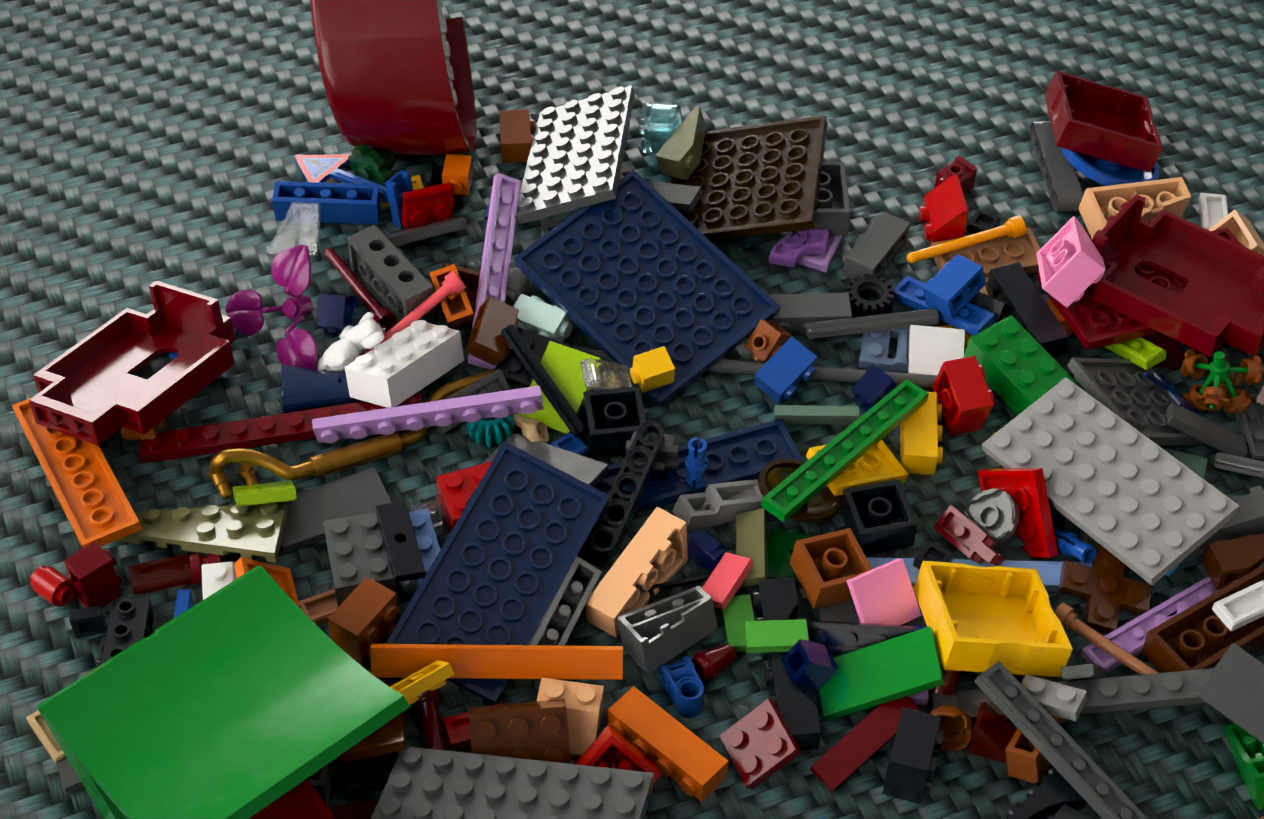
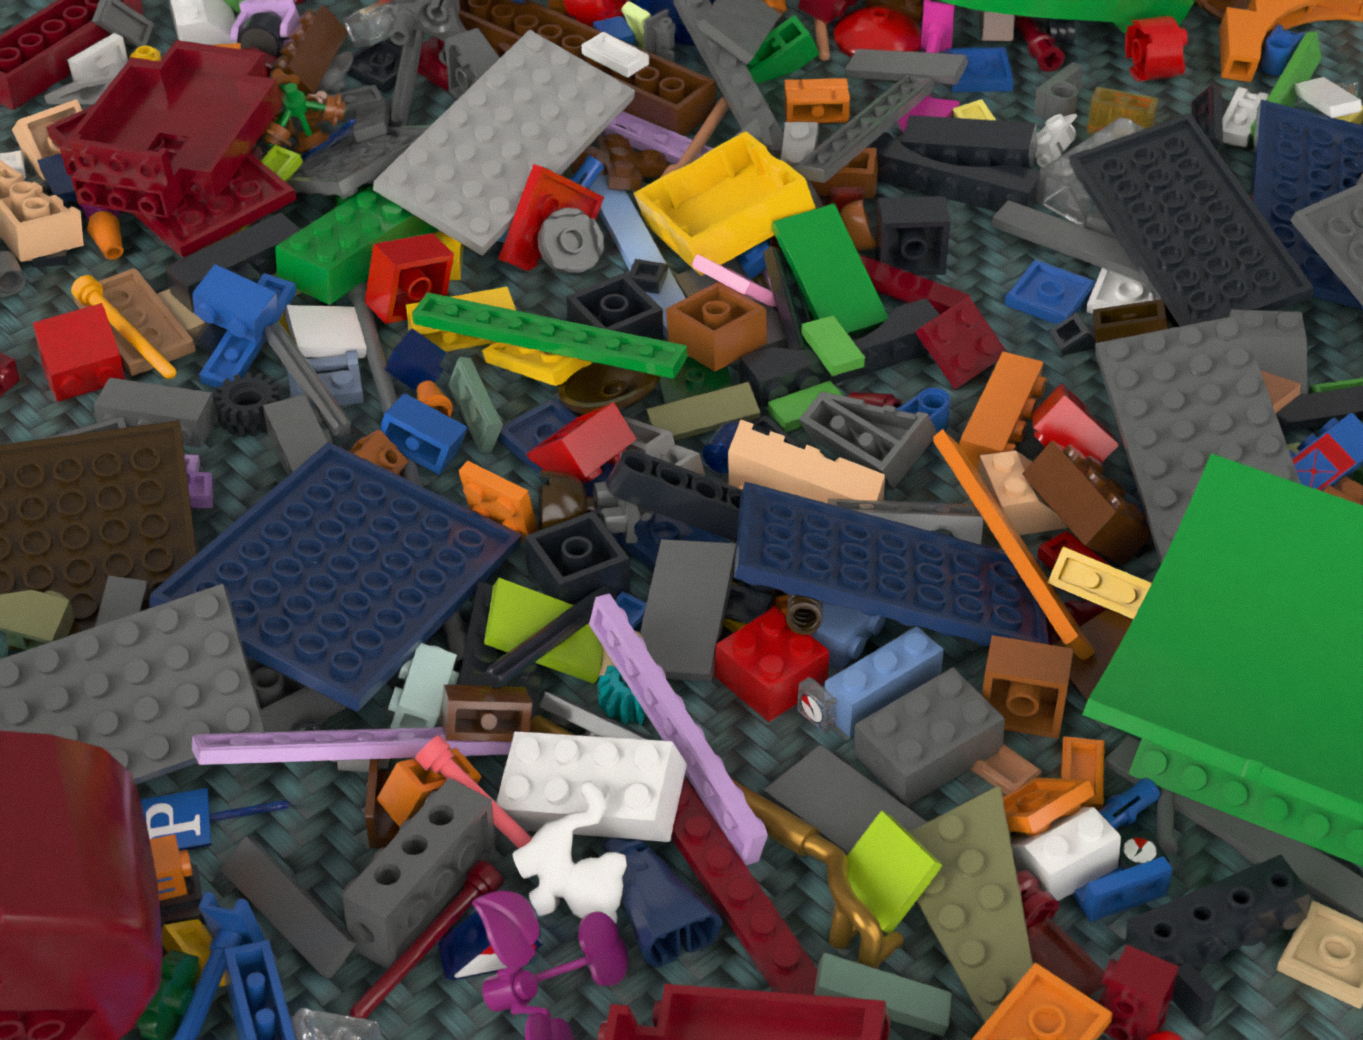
camera: 110 degrees left, 5 degrees down
black tile [376,501,425,583] -> none
red plate [402,182,454,229] -> none
clear plate [580,358,632,390] -> none
yellow brick [630,346,675,393] -> none
blue pin [685,437,708,489] -> none
coral tile [702,552,753,610] -> none
clear blue brick [782,639,838,689] -> none
dark red hinge [933,504,1005,566] -> none
bright pink slope [1036,216,1106,308] -> none
none -> orange cone [417,381,453,418]
none -> orange plate [458,461,538,544]
none -> red slope [526,402,637,483]
none -> dark brown cylinder [538,470,594,530]
none -> orange brick [784,78,850,124]
none -> sand green tile [814,953,952,1036]

